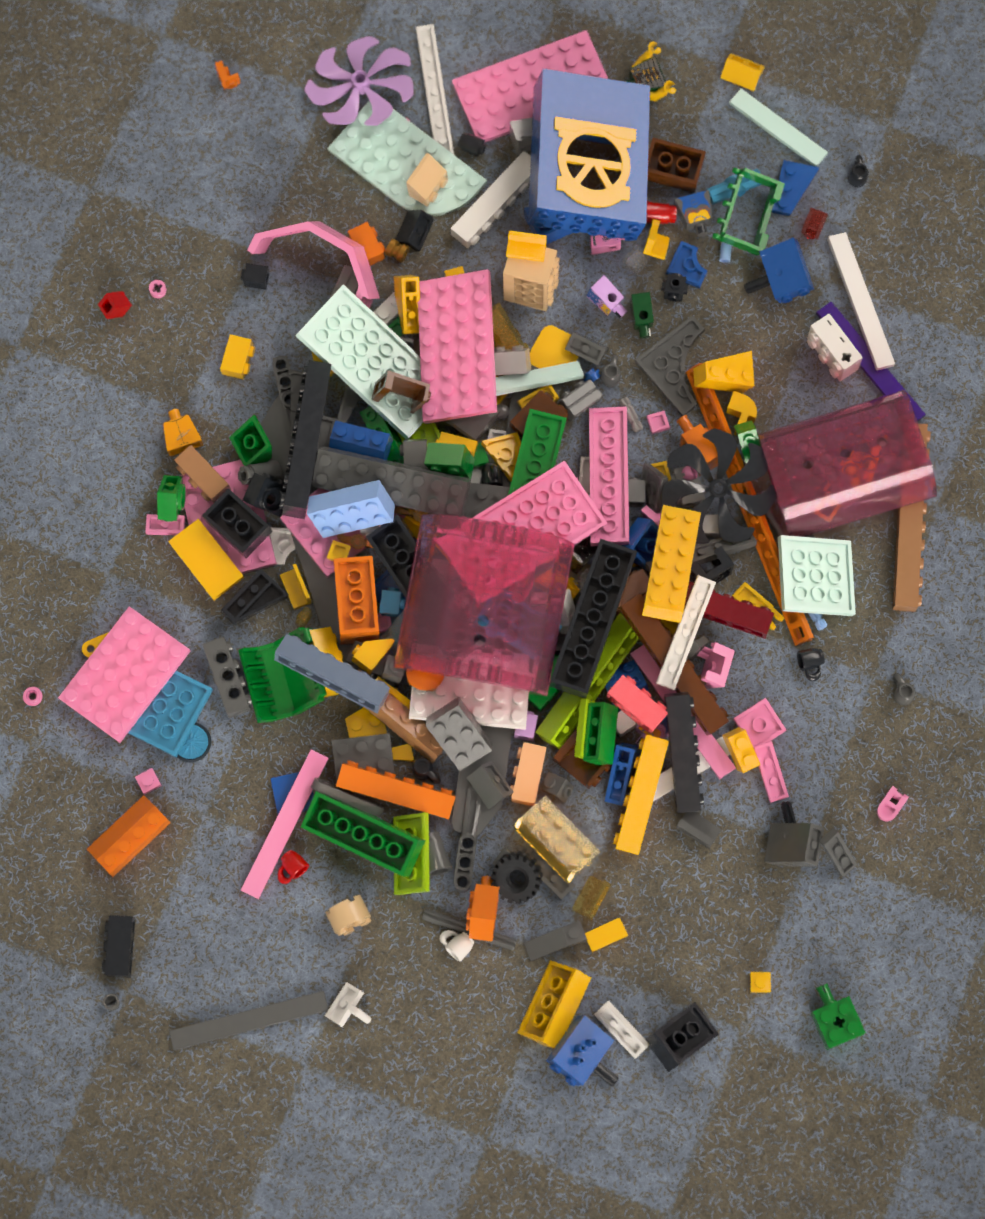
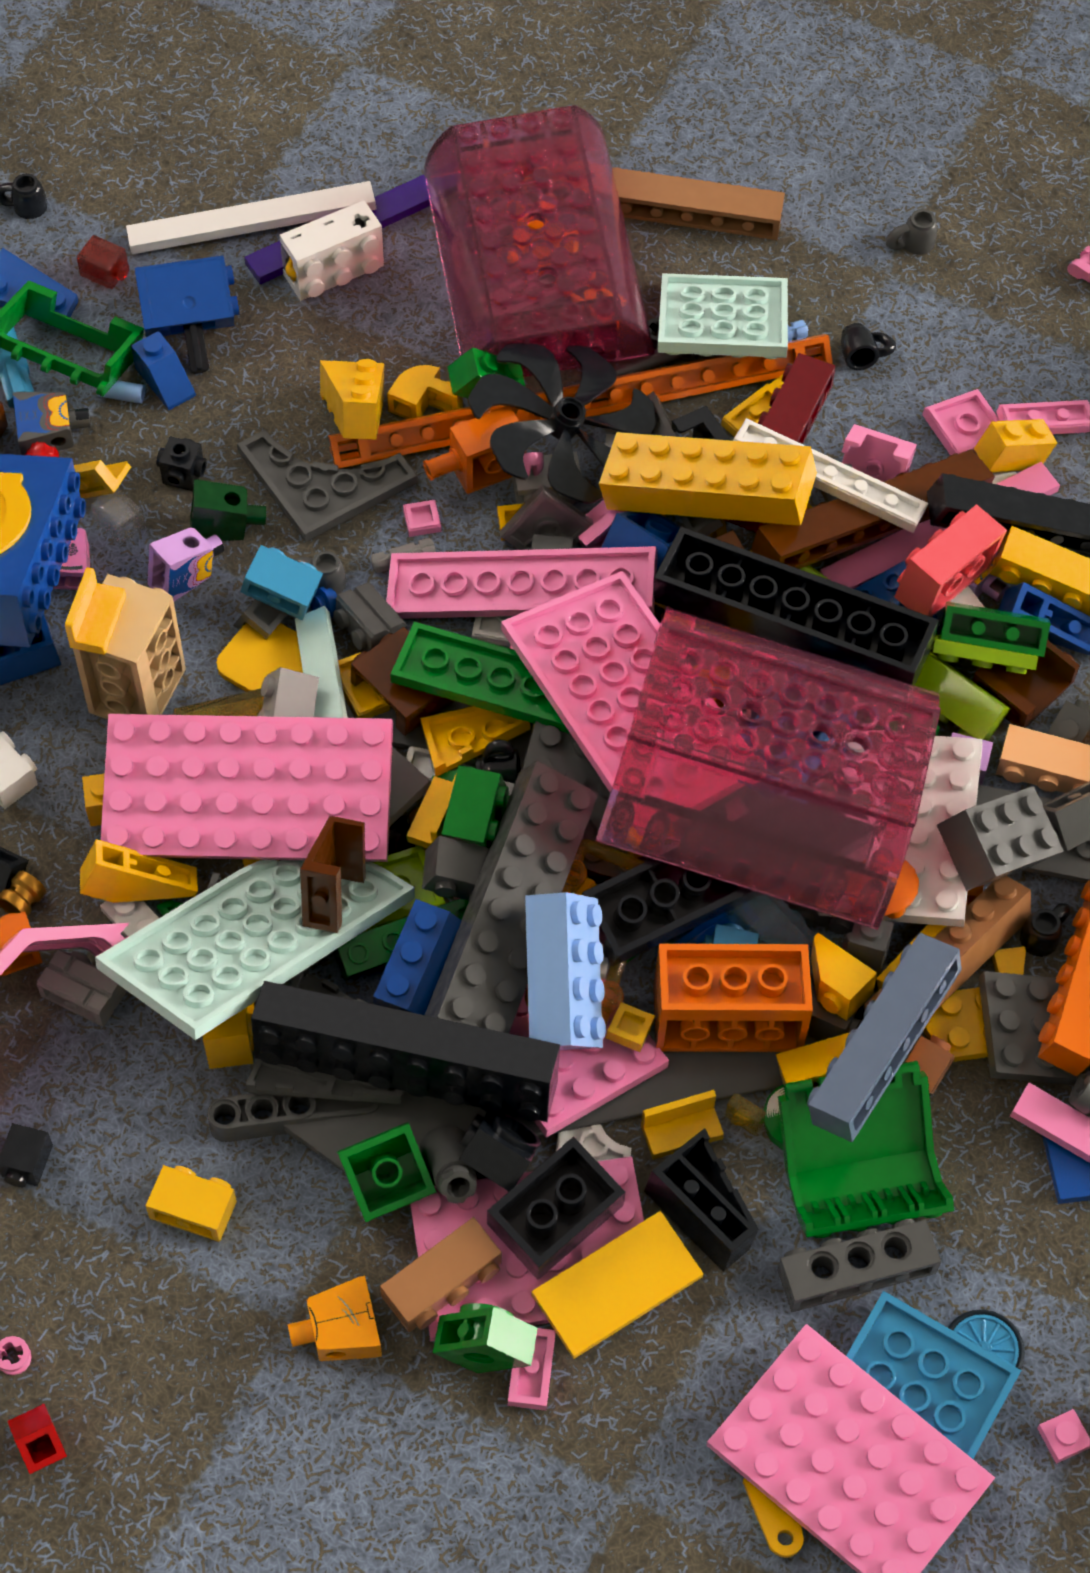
camera: 90 degrees left, 15 degrees down
blue tile [666,241,707,289] -> none
none -> blue slope [131,331,196,410]
none -> dark azure brick [240,545,323,620]
none -> nougat brick [905,1035,955,1095]

